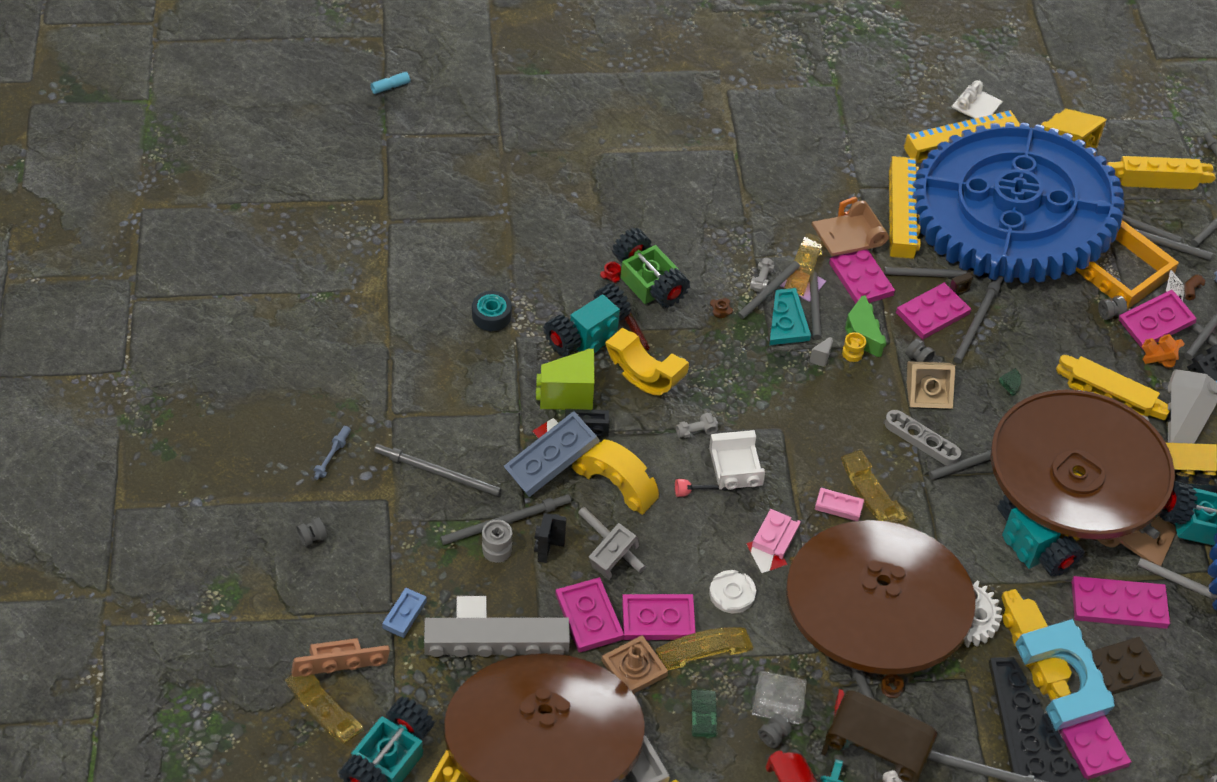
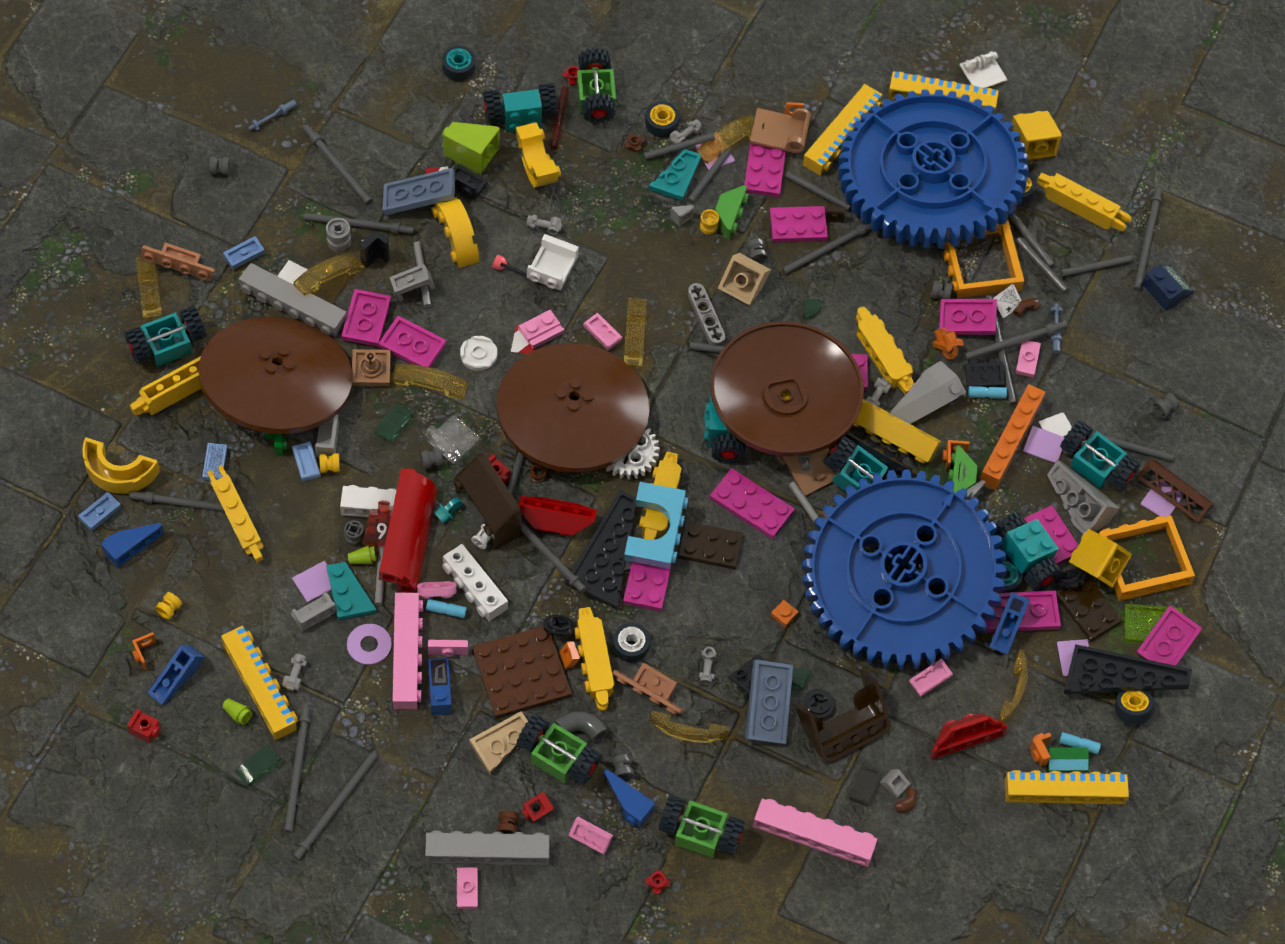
camera: 30 degrees right, 10 degrees up
none -> clear yellow slope [293,254,364,296]
none -> red wedge [518,496,597,536]
none -> wheel [645,101,679,137]

